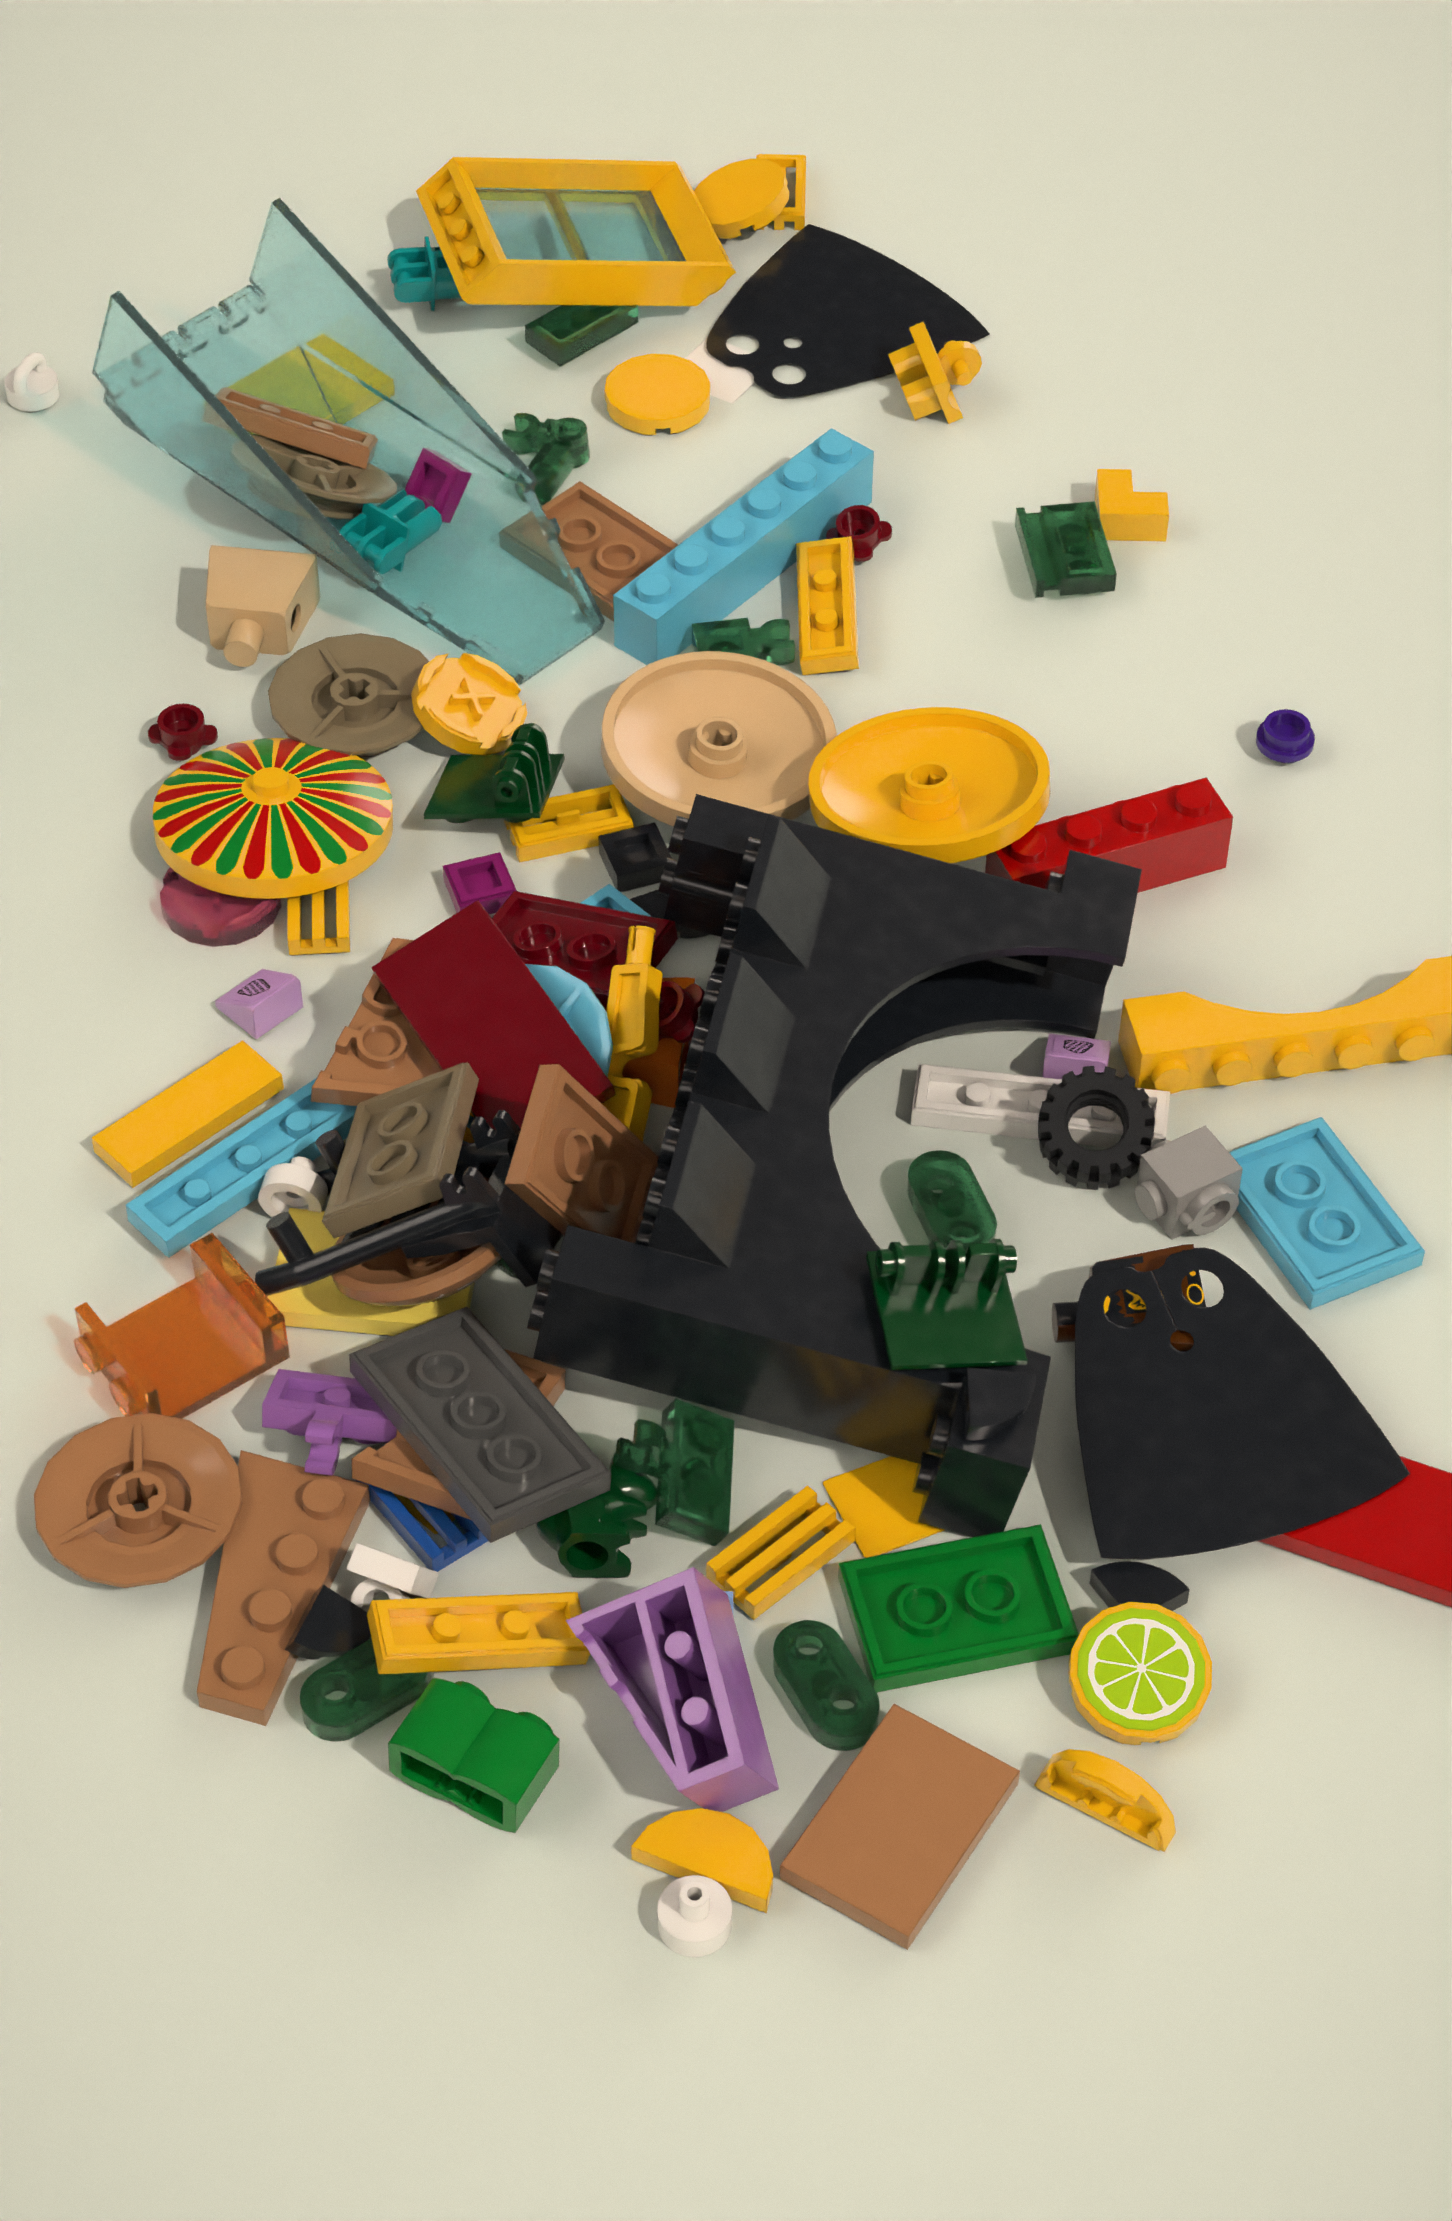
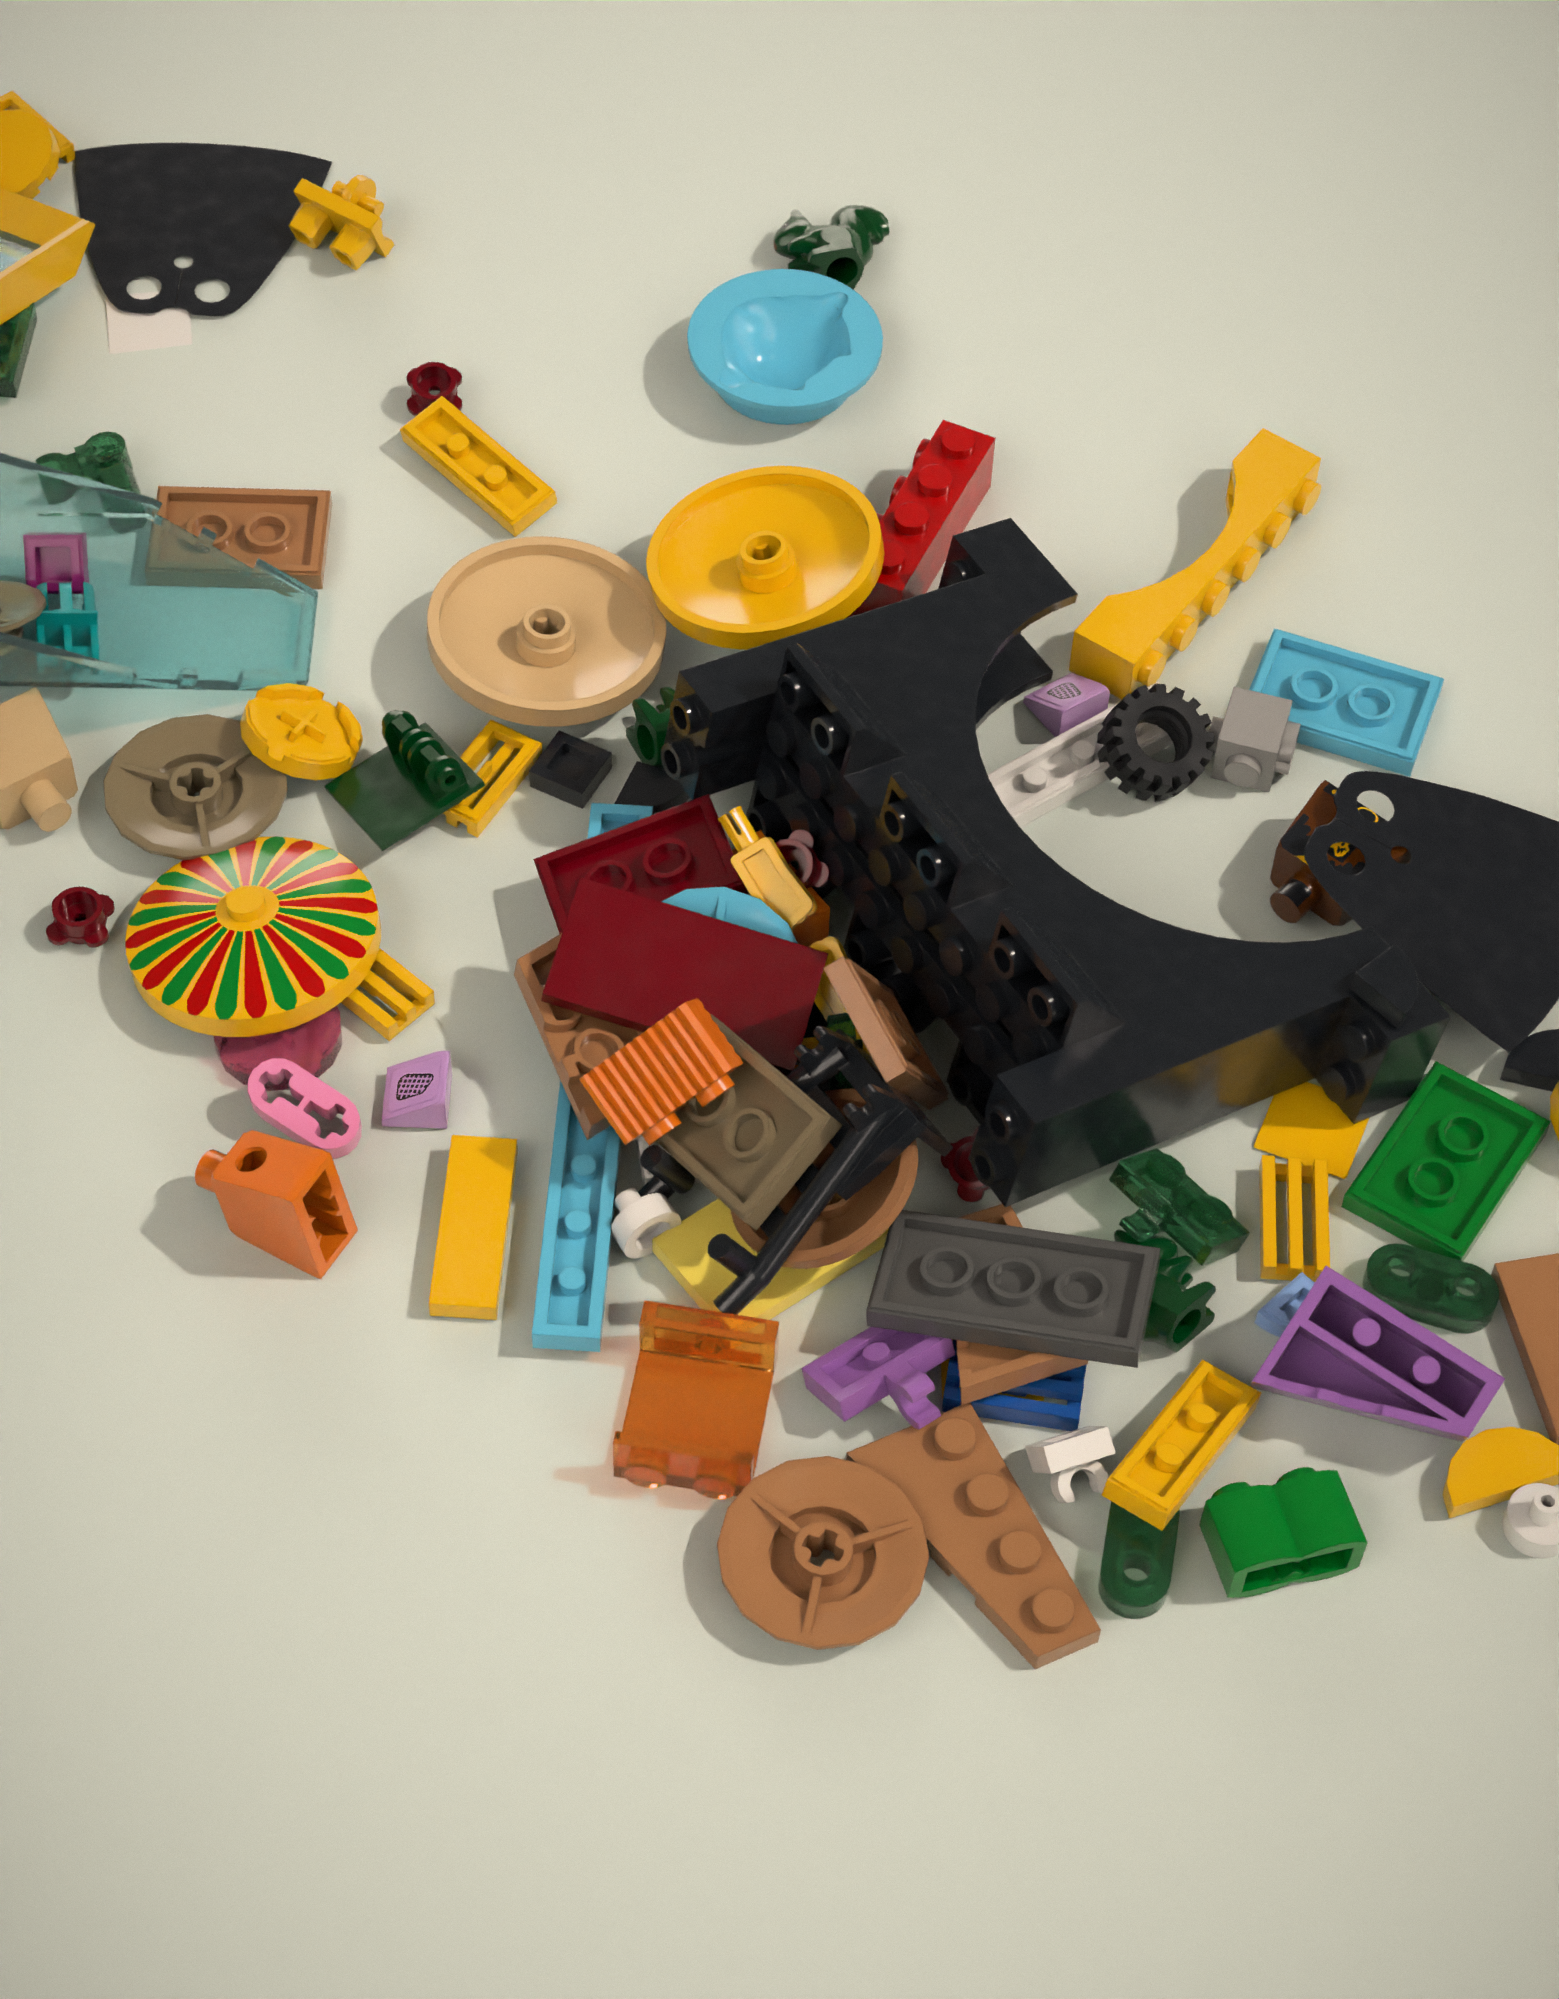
camera: 45 degrees left, 5 degrees up
black tile [285,1585,371,1660] -> none
magenta tile [443,852,517,915] -> none
yellow tile [604,354,710,435] -> none
medium azure brick [613,428,874,665] -> none
clear green plate [692,618,795,665] -> none
dark green hinge [866,1239,1028,1370] -> none
clear green plate [907,1150,997,1249] -> none
clear green plate [1015,501,1117,598] -> none
yellow piece [1095,469,1169,541] -> none
dark purple plate [1256,709,1315,763] -> none
none -> orange torso [195,1130,358,1279]
none -> bright pink beam [247,1058,362,1159]
none -> orange brick [579,998,743,1146]
none -> medium azure piece [687,269,883,425]
none -> dark green animal [773,205,889,290]

